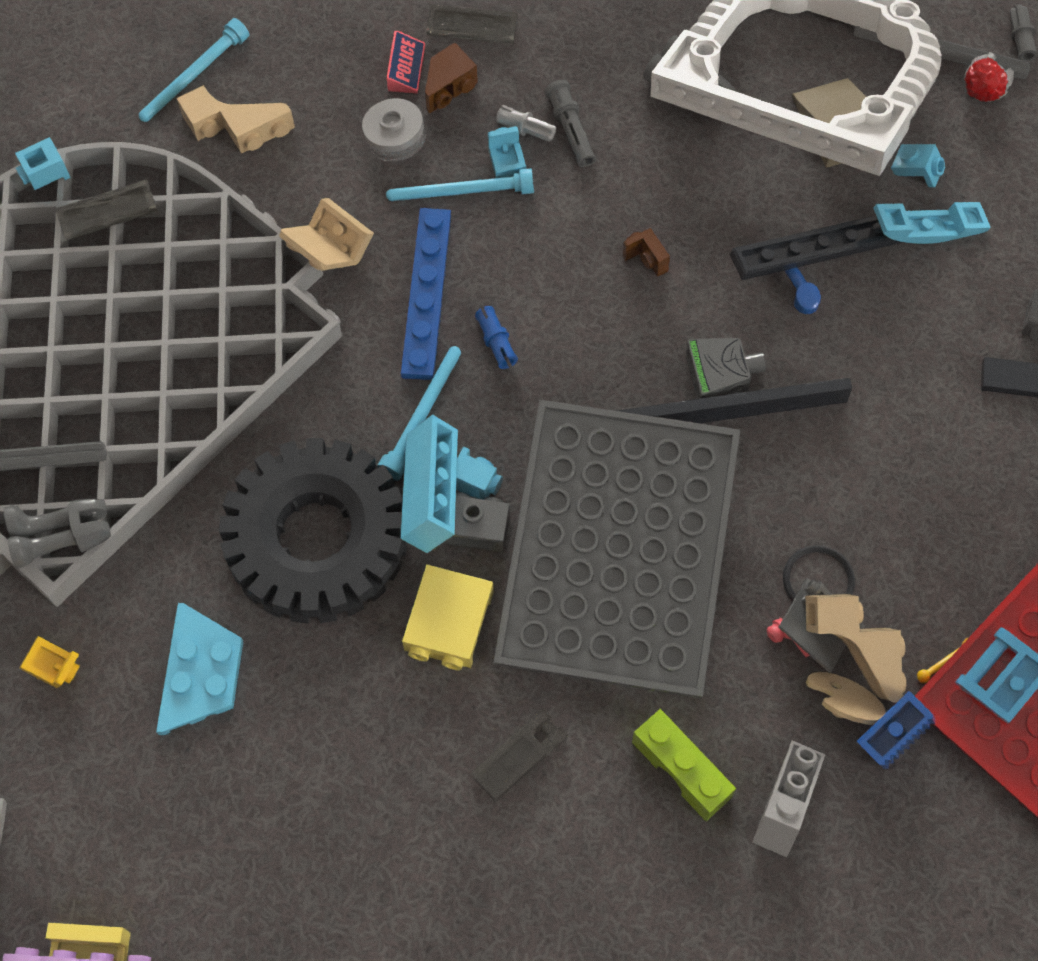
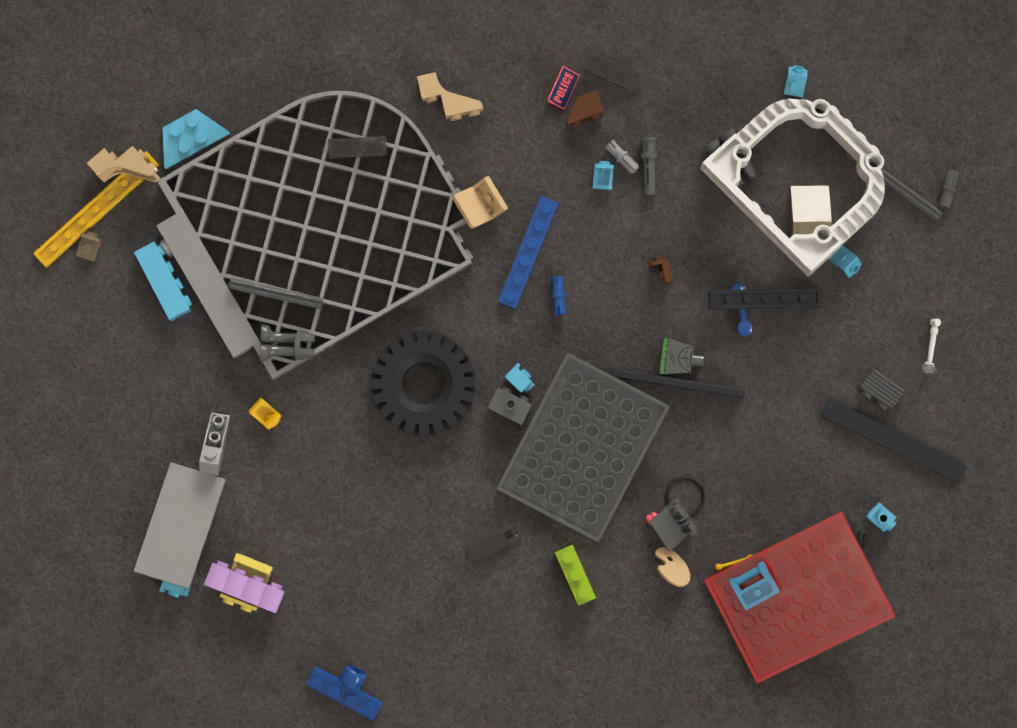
camera: 20 degrees right, 20 degrees up
medium azure brick [15,137,71,190] -> none
medium azure piece [139,18,250,122] -> none
medium azure wing [156,603,243,735] -> none
light grey piece [362,99,426,162] -> none
medium azure piece [377,346,461,481] -> none
medium azure piece [386,168,534,201] -> none
medium azure brick [401,415,458,553] -> none
light yellow panel [402,565,494,670] -> none
light grey slope [752,740,825,857] -> none
tan arch [805,594,906,702] -> none
blue brick [857,691,935,769] -> none
medium azure slope [874,202,991,244] -> none
red piece [964,52,1014,102] -> none

